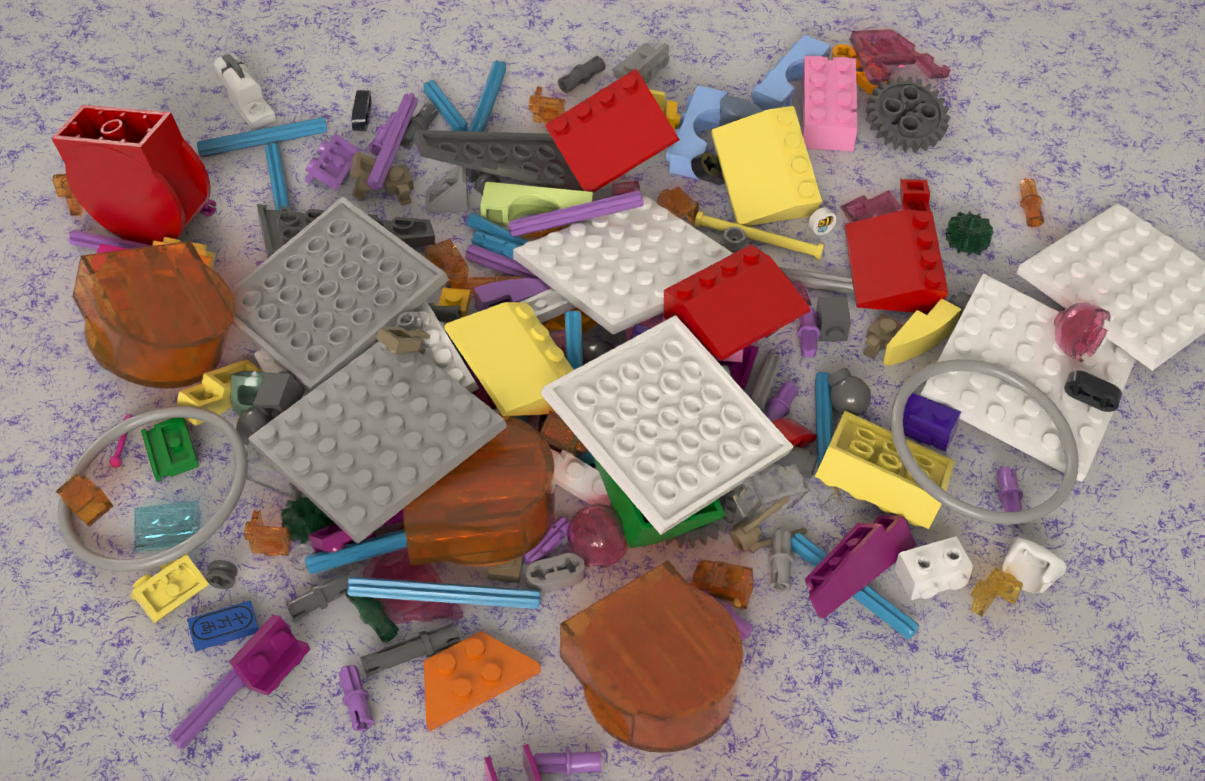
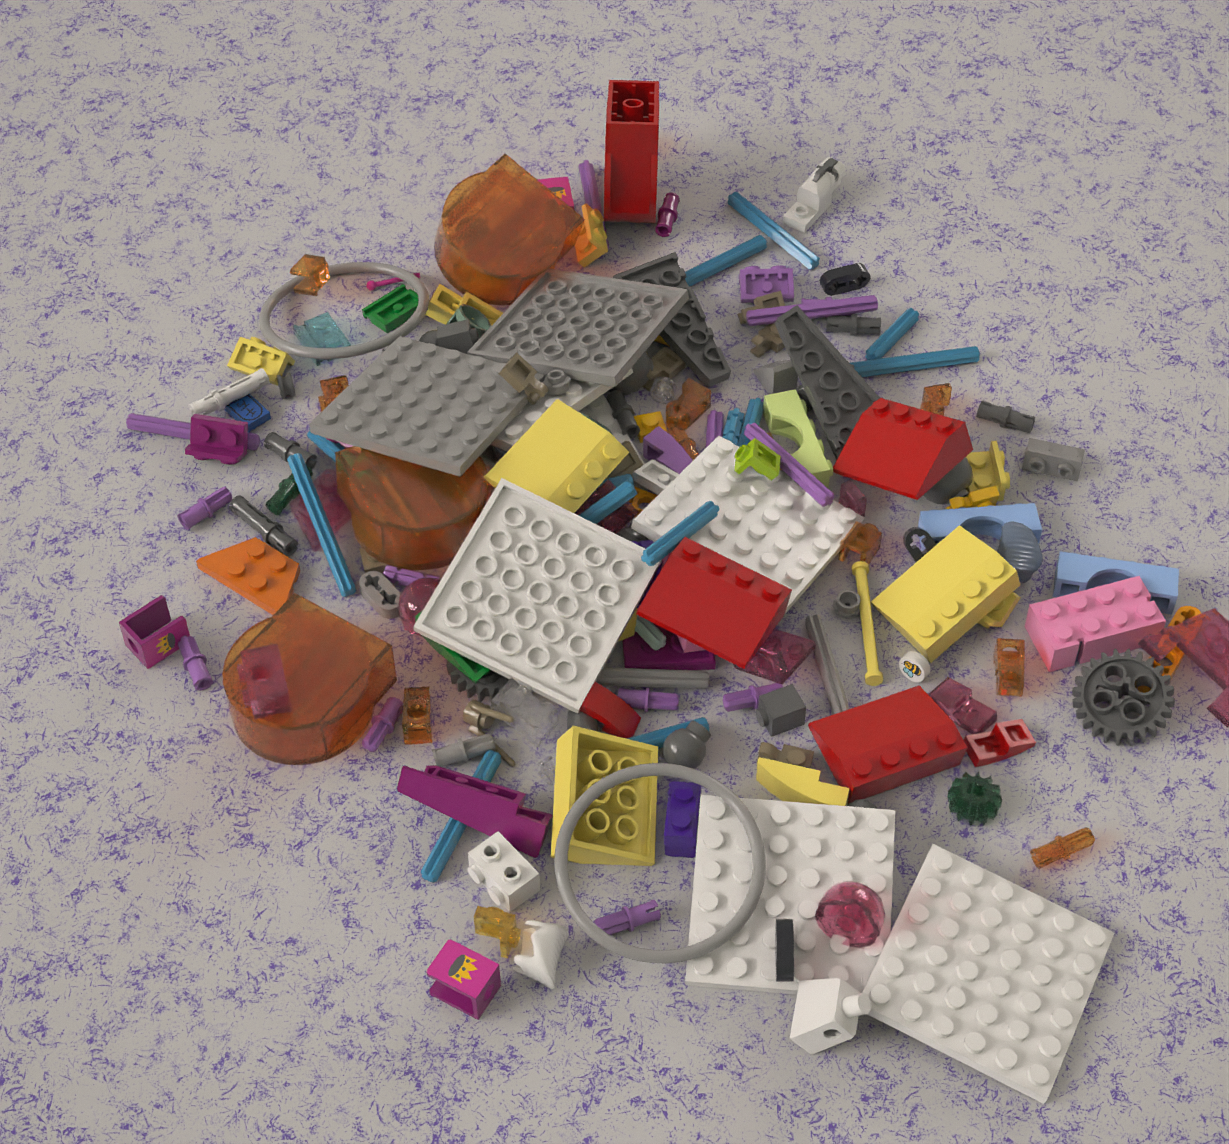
camera: 70 degrees right, 0 degrees up
none -> white pin [188,368,270,416]
none -> clear pink brick [237,643,292,719]
none -> piece [426,939,501,1020]
none -> dark azure axle [641,501,720,566]
none -> lime bracket [734,438,781,481]
none -> white torso [790,978,871,1054]
none -> clear orange leg [993,638,1025,697]

